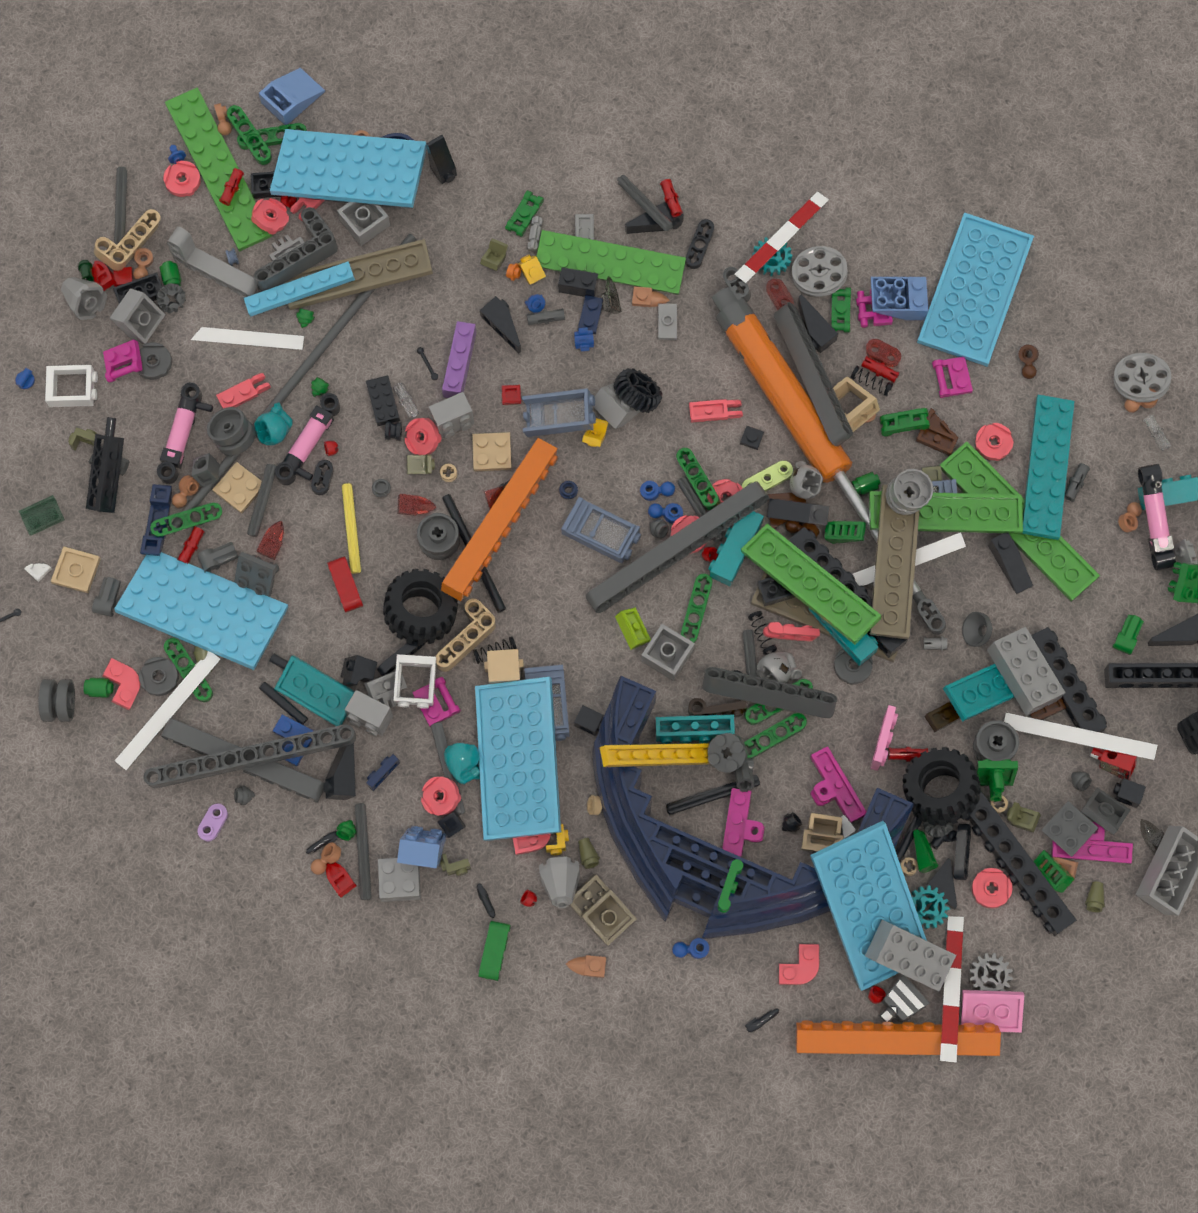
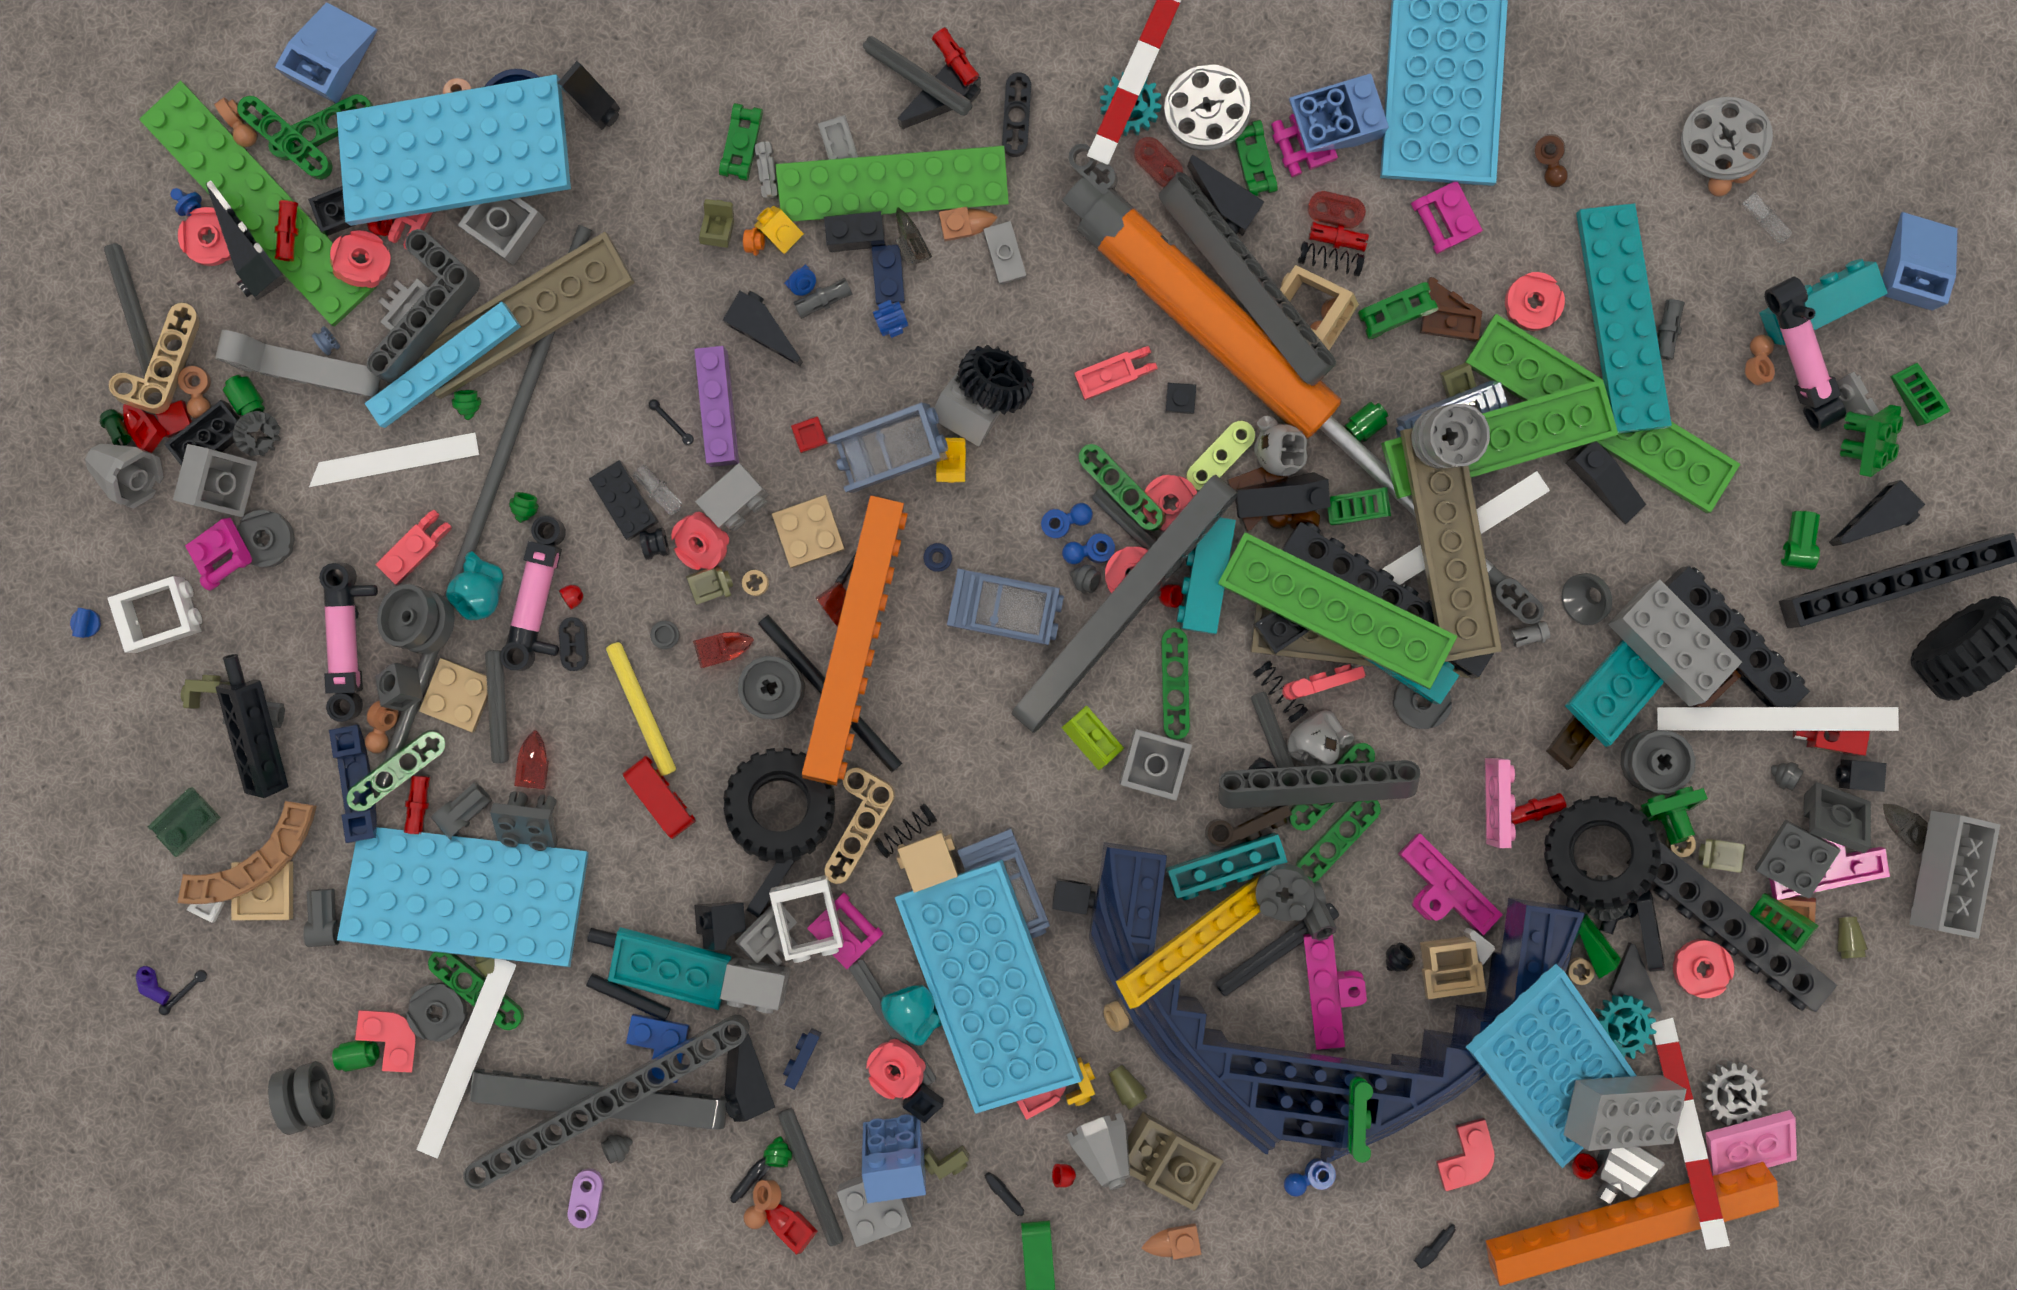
camera: 15 degrees left, 15 degrees up
none -> medium nougat tile [177,801,317,904]
none -> black wedge [206,180,286,300]

